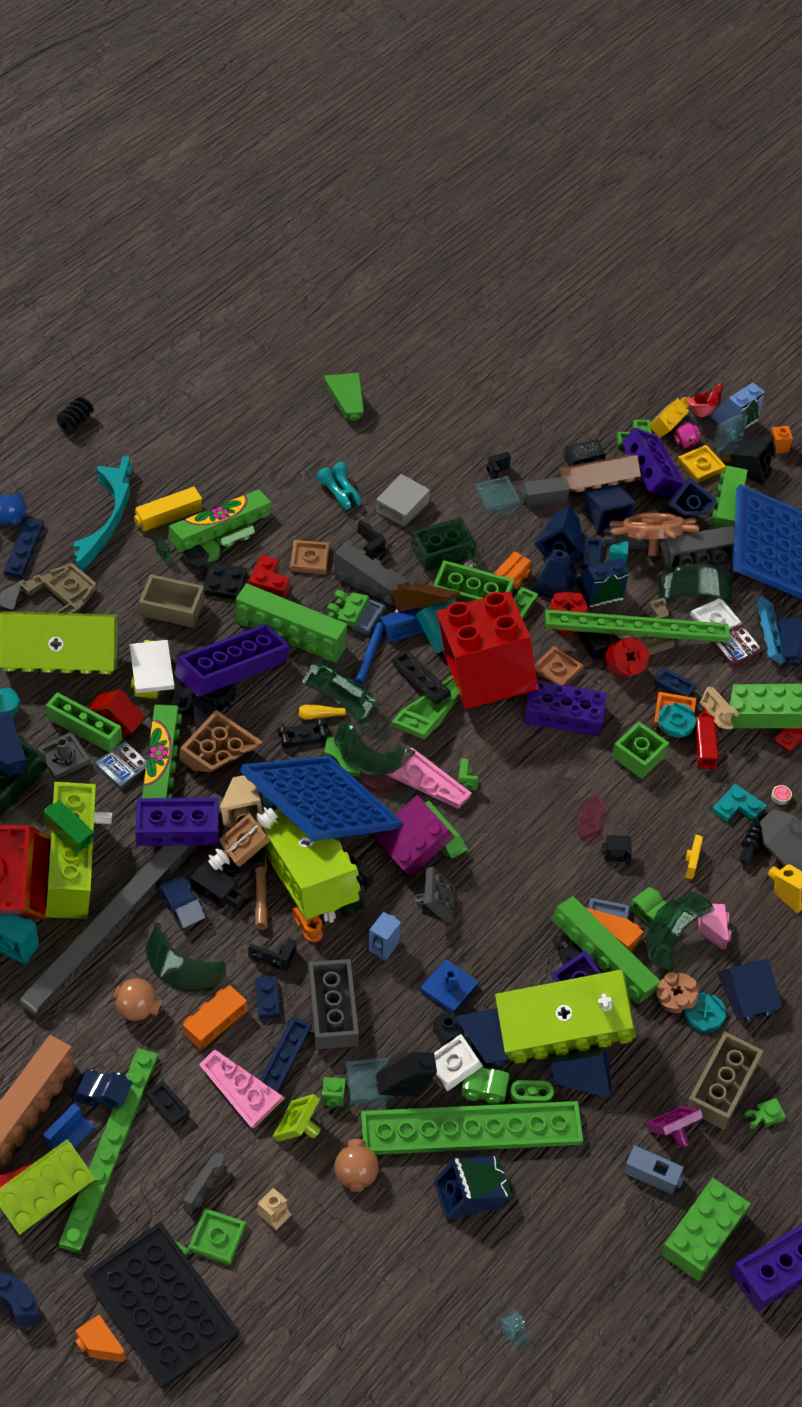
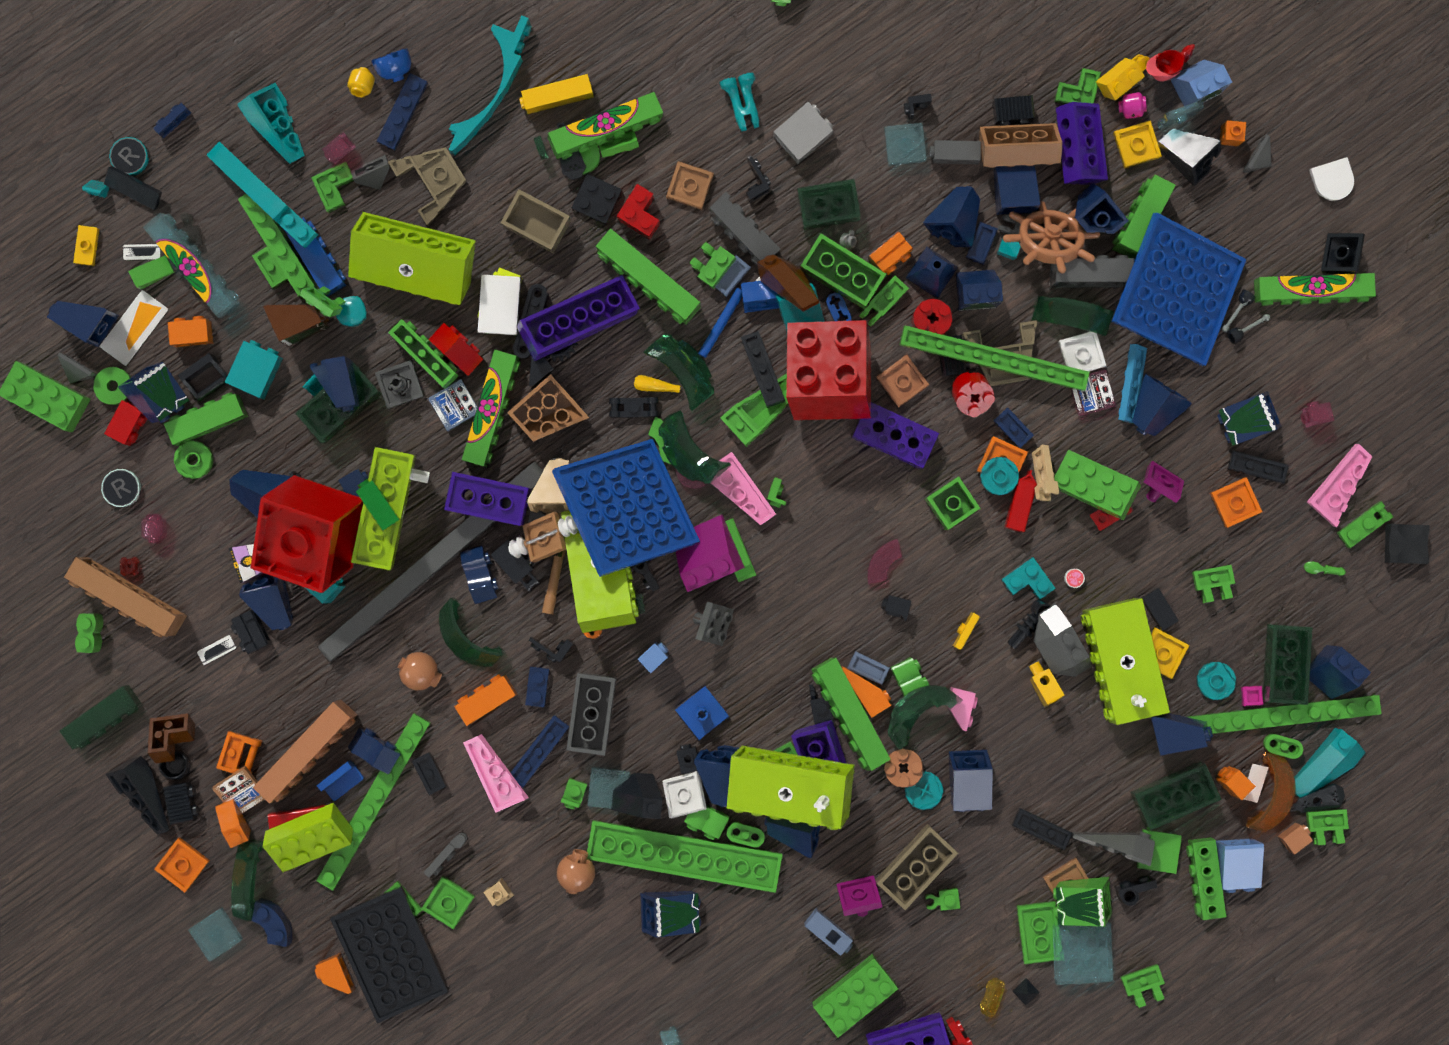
camera: 20 degrees right, 35 degrees up
lime tile [272,1094,321,1142] -> none

